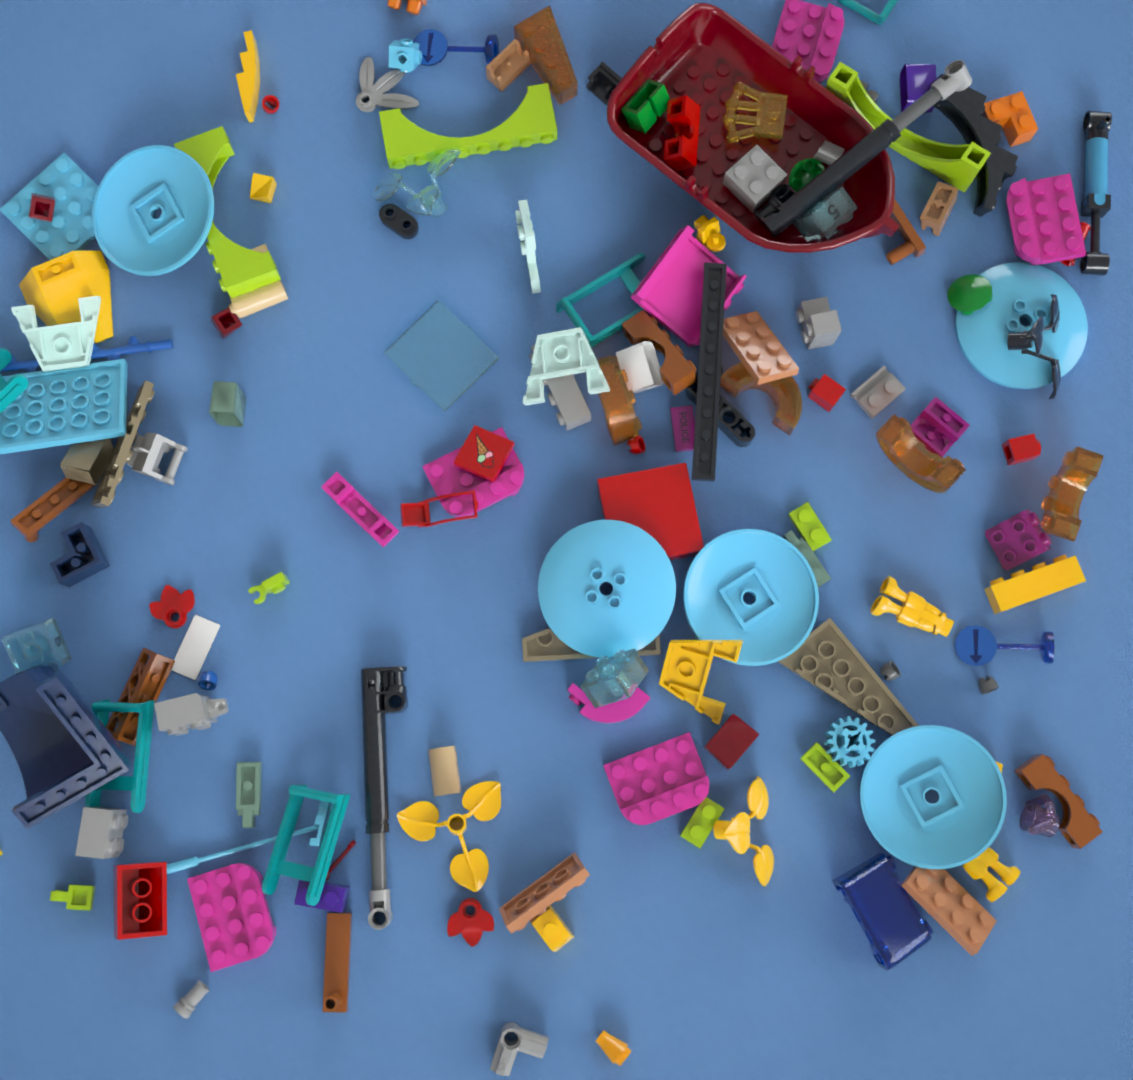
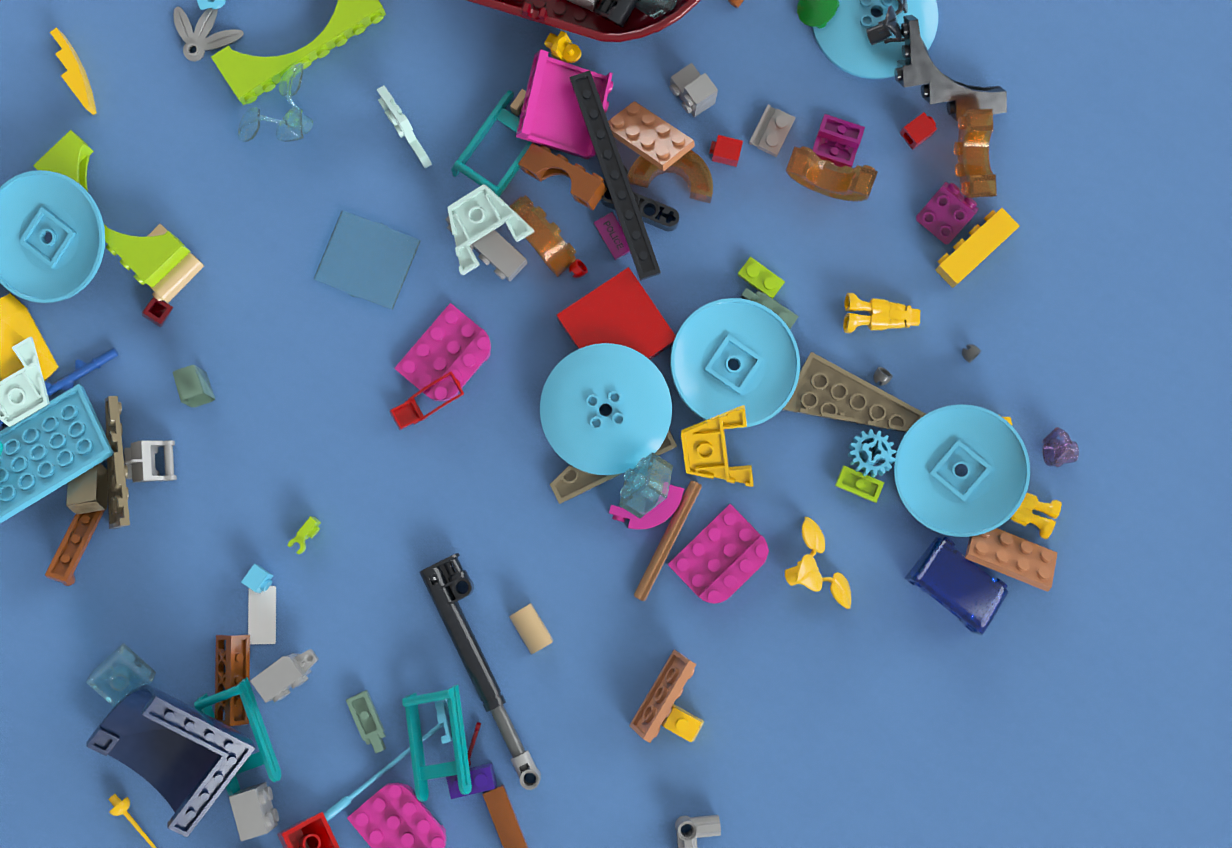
camera: 25 degrees left, 5 degrees up
dark blue brick [50,522,110,587] -> none
red plate [149,585,195,629] -> none
blue hinge [198,671,218,690] -> none
yellow slope [250,173,277,203] -> none
red hinge [262,95,279,114] -> none
dark pink slope [321,472,400,548] -> none
black plate [379,204,419,239] -> none
yellow plant [397,781,501,892] -> none
red plate [447,898,494,947] -> none
red tile [453,425,515,482] -> none
light orange cone [595,1030,631,1066] -> none
white piece [616,341,664,393] -> none
lime plate [680,797,724,849] -> none
dark red piece [704,714,759,771] -> none
piece [954,625,1055,666] -> none
dark orange arch [1014,754,1103,849] -> none
none -> medium azure plate [241,564,274,594]
none -> tan tile [510,89,526,117]
none -> medium nougat axle [634,481,702,601]
none -> arch [894,15,1007,121]

